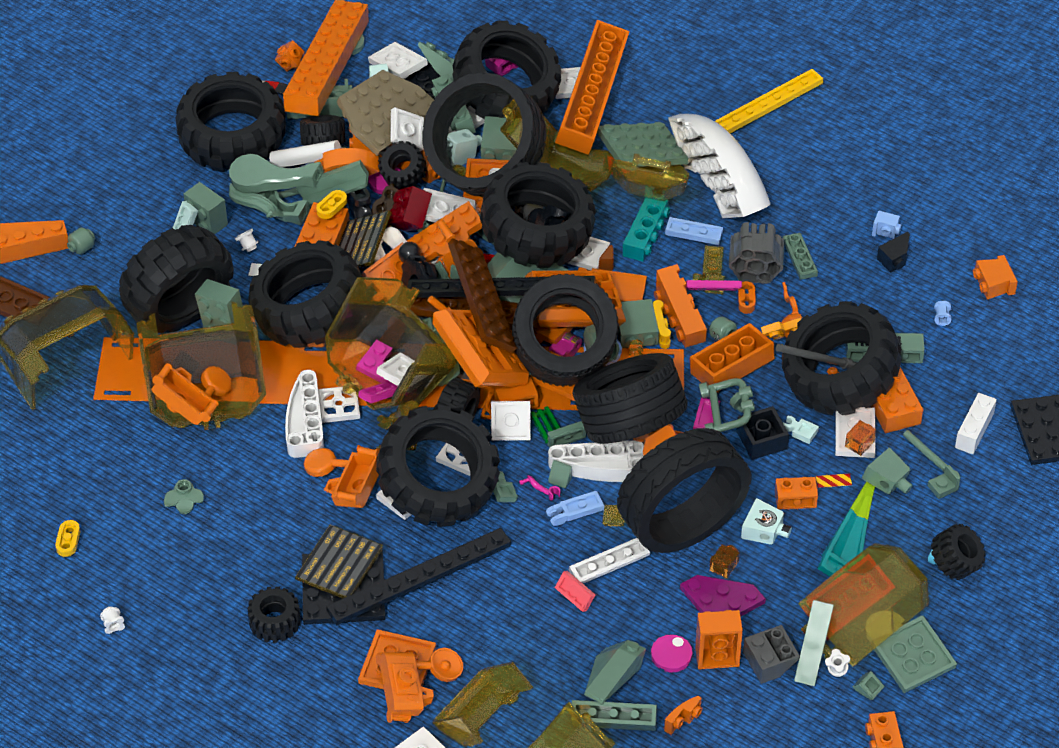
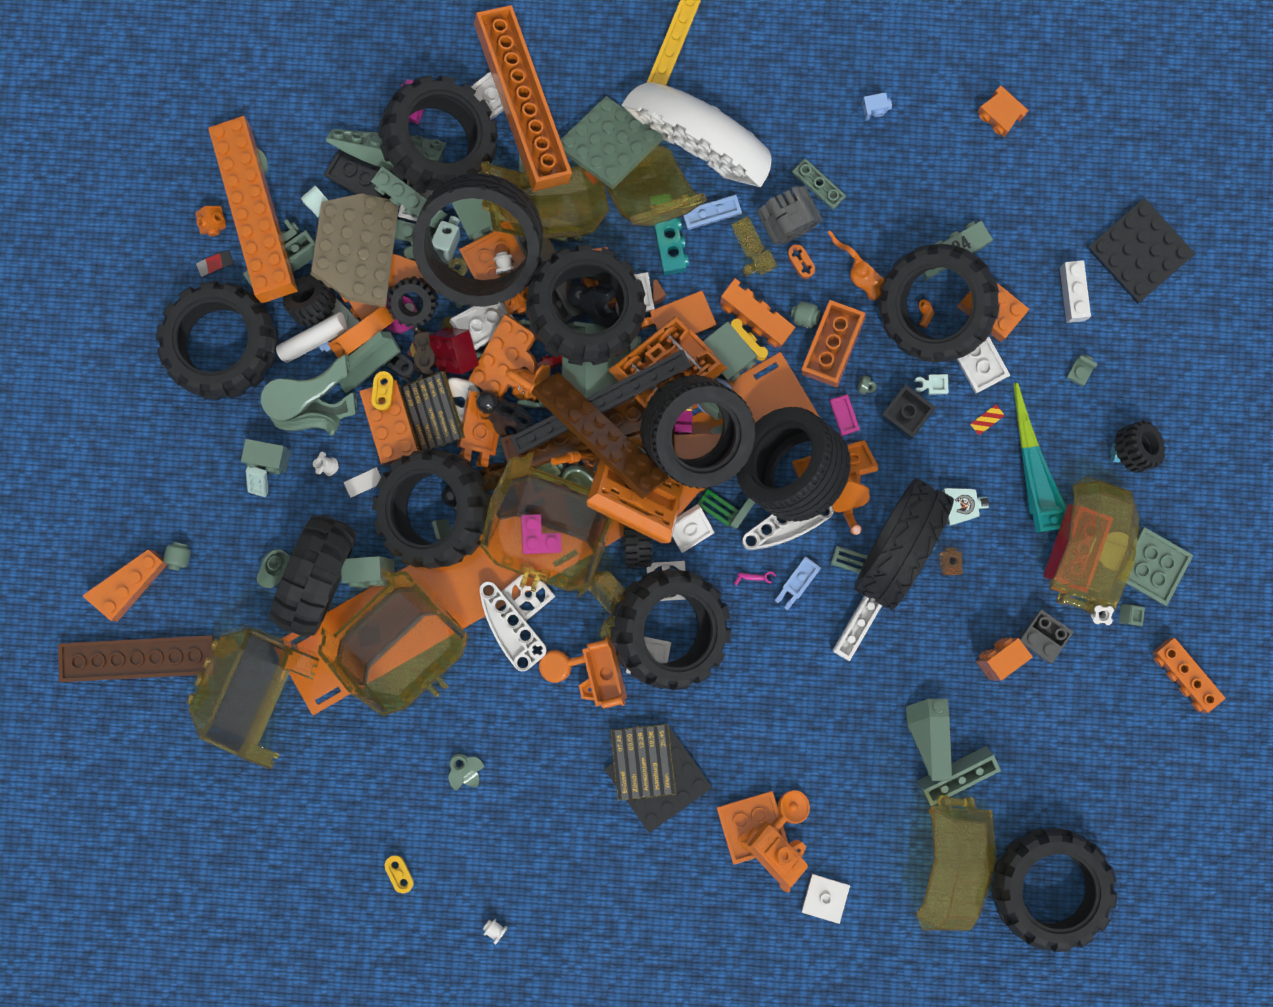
camera: 30 degrees left, 35 degrees up
orange piece [151,363,232,425] -> none
black tyre [248,586,301,643] -> none
black plate [326,528,511,625] -> none
dark pink tile [358,381,415,403] -> none
white plate [368,42,428,79] -> none
white plate [376,352,431,391] -> none
white plate [391,107,424,151] -> none
clear yellow windscreen [433,662,533,747] -> none
sand green plate [493,471,518,502] -> none
sand green slope [549,460,572,488] -> none
coral plate [555,571,595,612] -> none
clear yellow plate [602,505,624,526] -> none
clear yellow piece [629,339,644,357] -> none
dark pink tile [651,635,692,673] -> none
orange slope [664,696,703,735] -> none
magenta plate [680,575,766,617] -> none
dark pink tile [685,280,742,291] -> none
sand green bar [699,378,755,432] -> none
light orange plate [761,318,802,340] -> none
orange brick [775,477,818,509] -> none
dark grey bar [776,344,858,370] -> none
tile [794,600,834,686] -> none
clear orange brick [845,420,876,456] -> none
sand green torso [862,447,913,494] -> none
black slope [877,232,910,273] -> none
sand green bar [903,430,948,472] -> none
light blue bush [934,301,952,326] -> none

